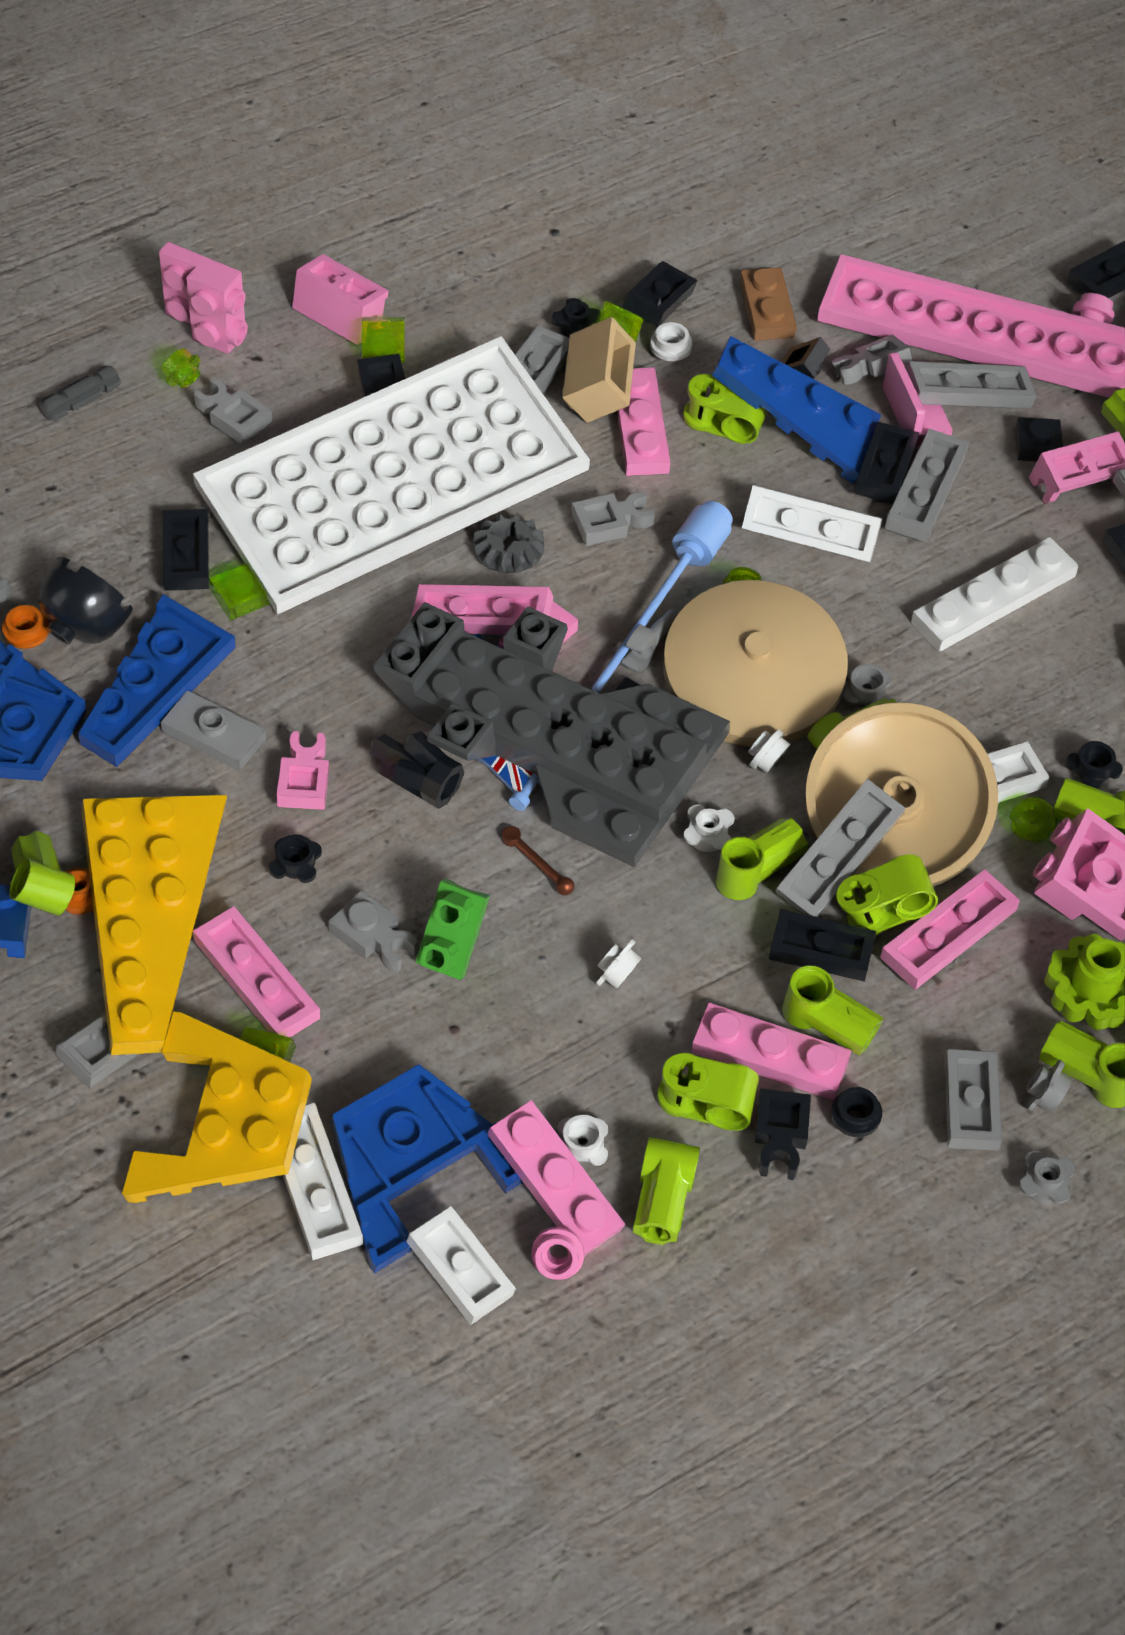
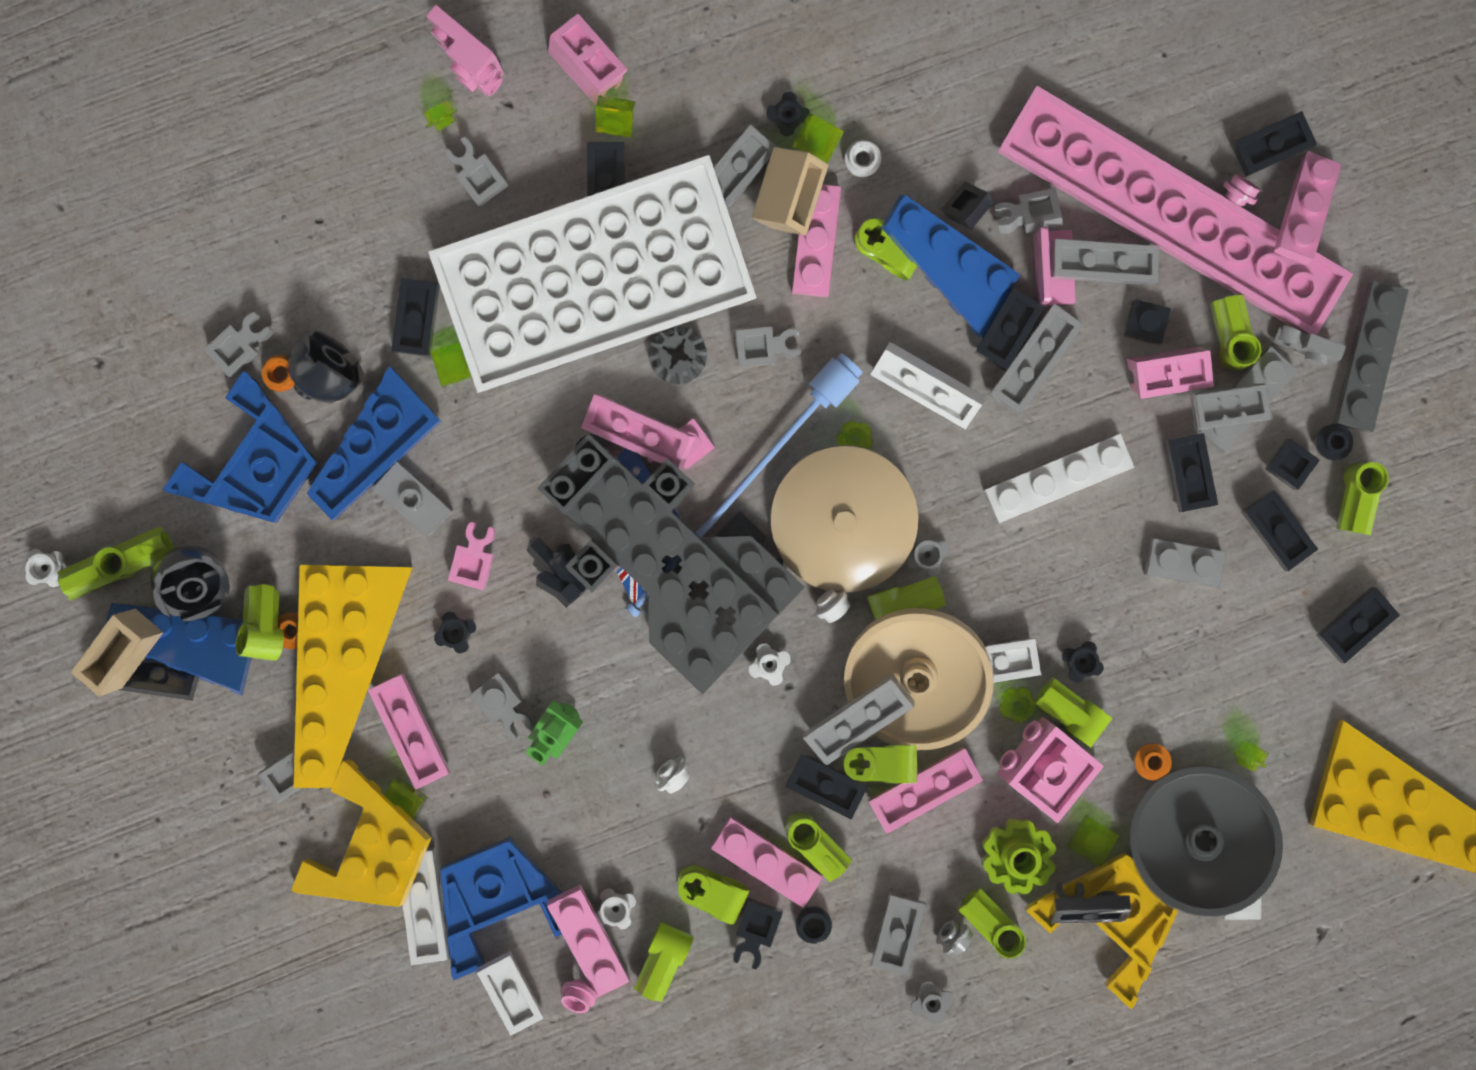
camera: 10 degrees right, 35 degrees up
dark grey axle [40,366,121,421] -> none
copper hinge [502,826,575,896] -> none
light grey bar [621,609,678,672] -> none
black plate [622,261,698,327] -> none
lime piece [716,817,809,900] -> none
medium nougat plate [740,267,797,341] -> none

